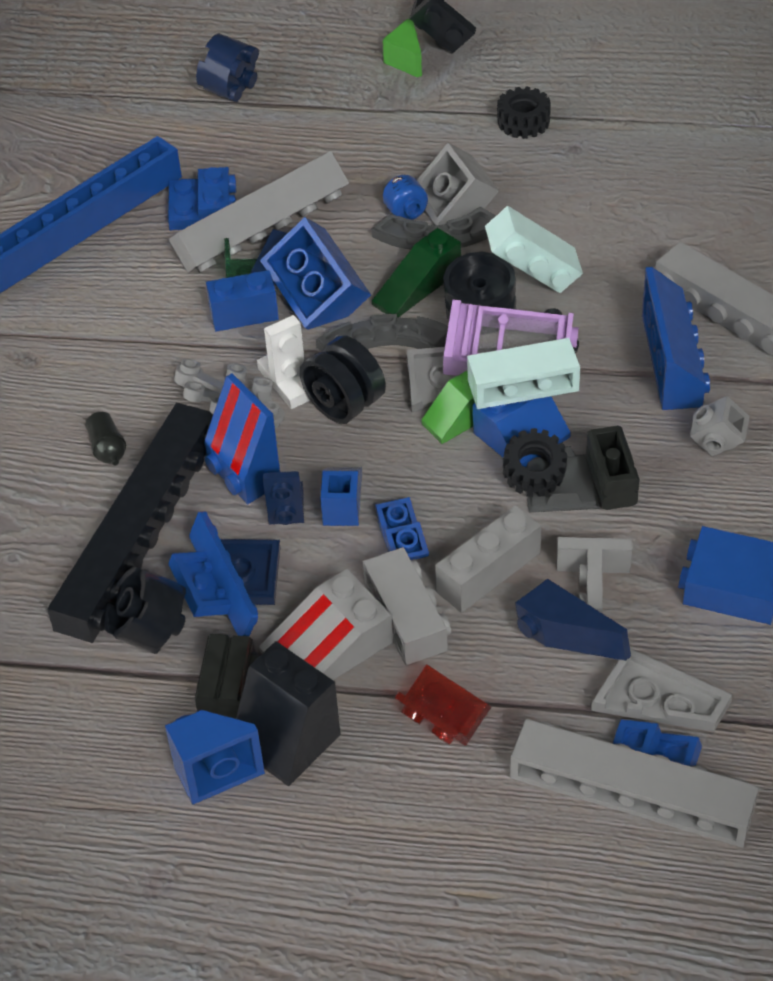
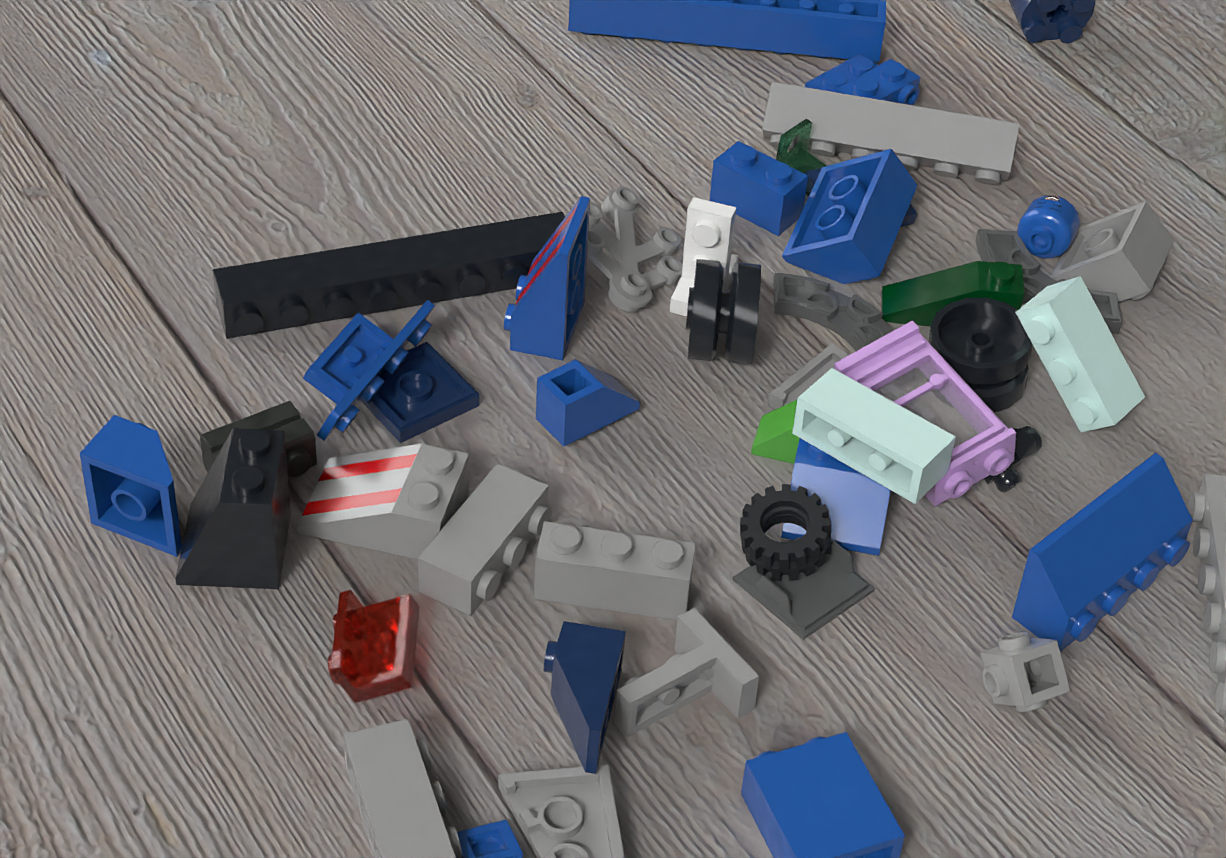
camera: 45 degrees right, 5 degrees down
pearl dark grey piece [85,412,126,466] -> none
black brick [104,567,186,654] -> none
dark blue bracket [263,471,304,525] -> none
blue slope [375,497,429,560] -> none
pearl dark grey brick [586,425,640,510] -> none

